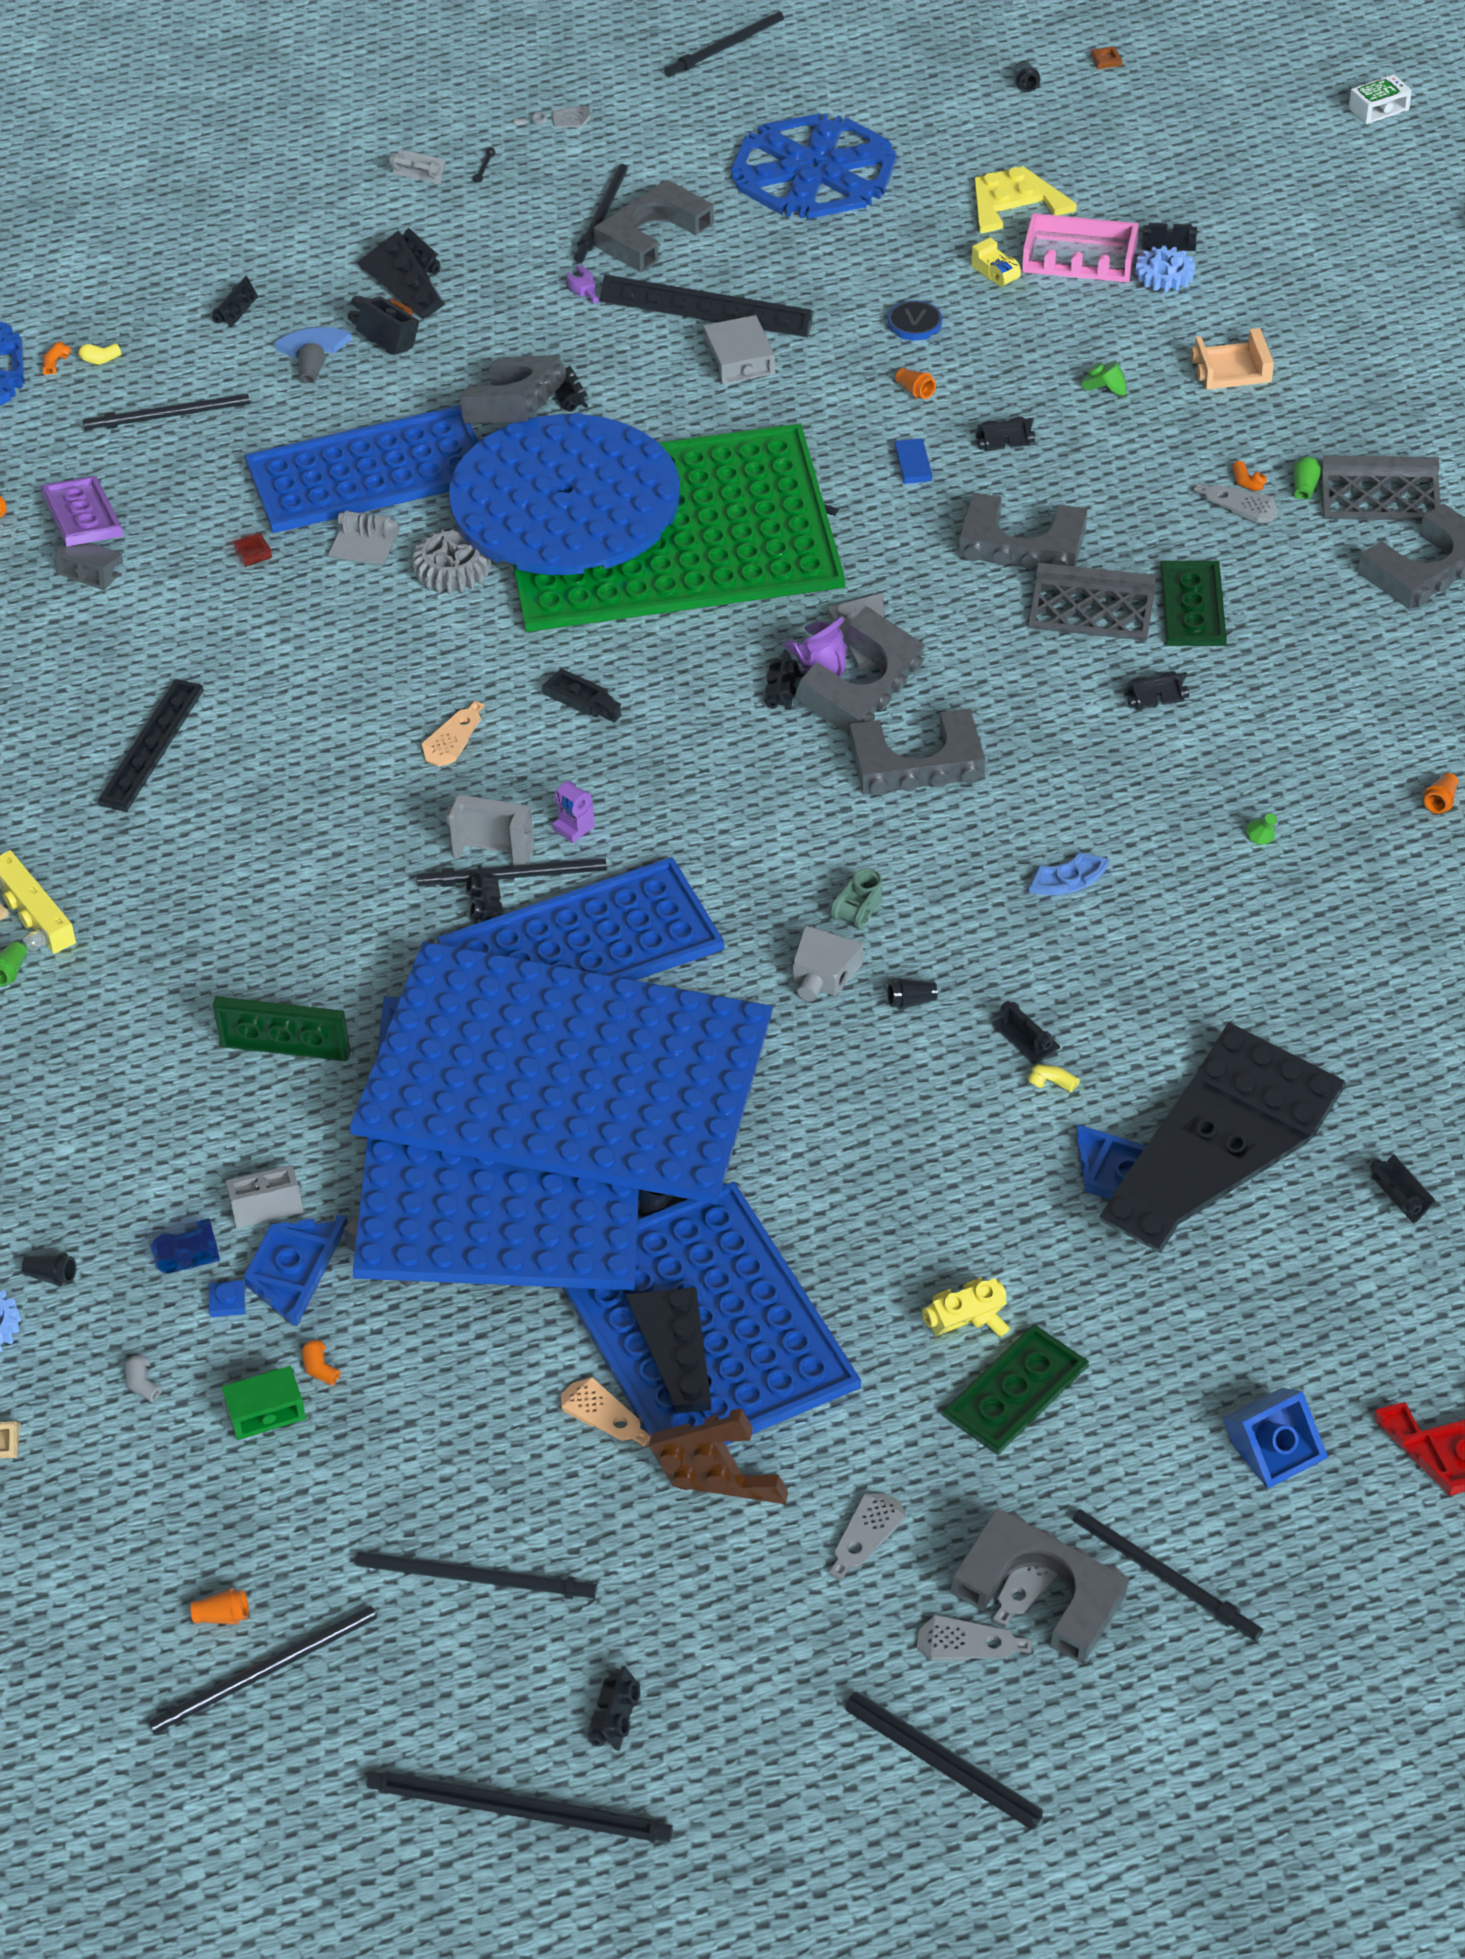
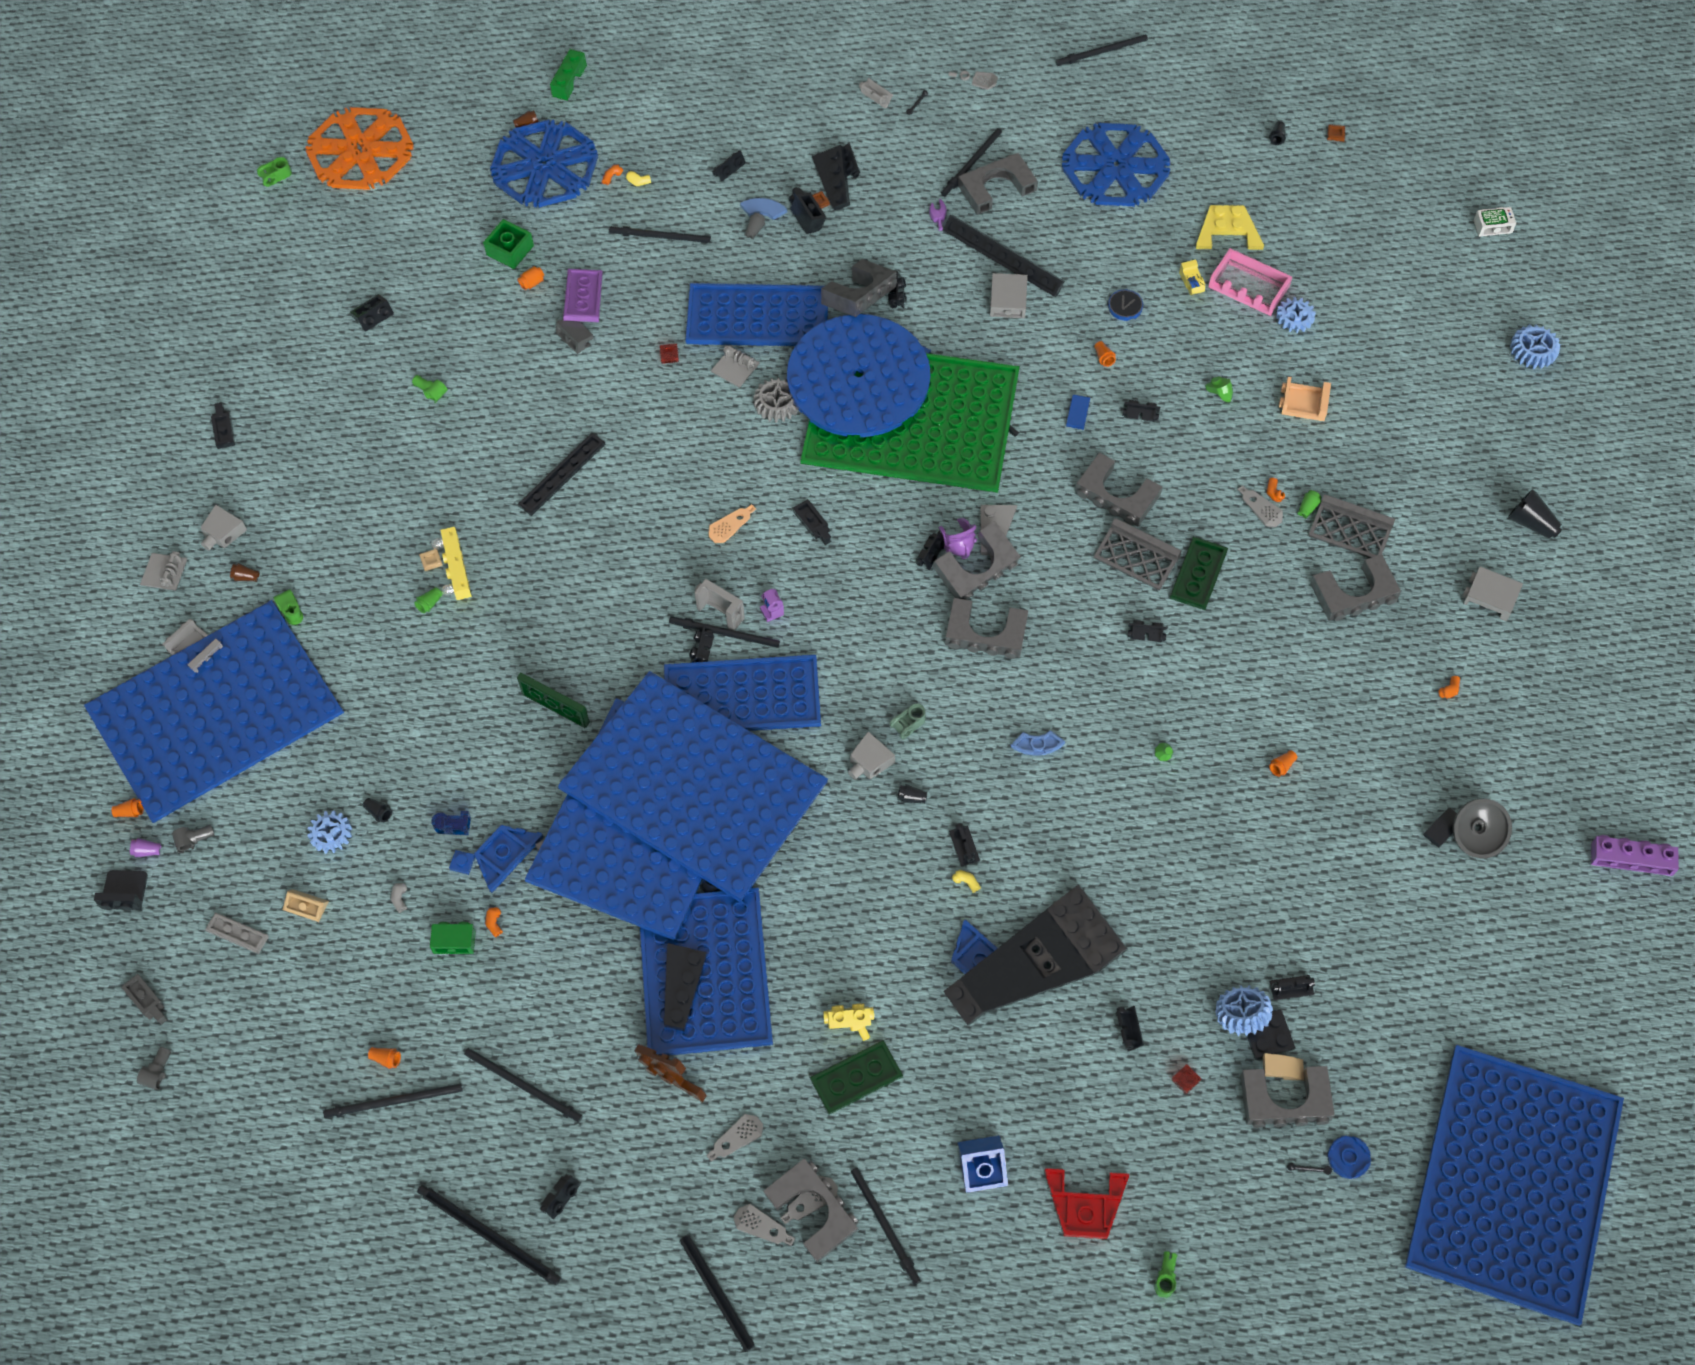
camera: 20 degrees right, 15 degrees up
light grey hinge [225,1165,304,1228] -> none
light nougat piece [561,1377,651,1447] -> none
black hinge [1142,222,1197,251] -> none

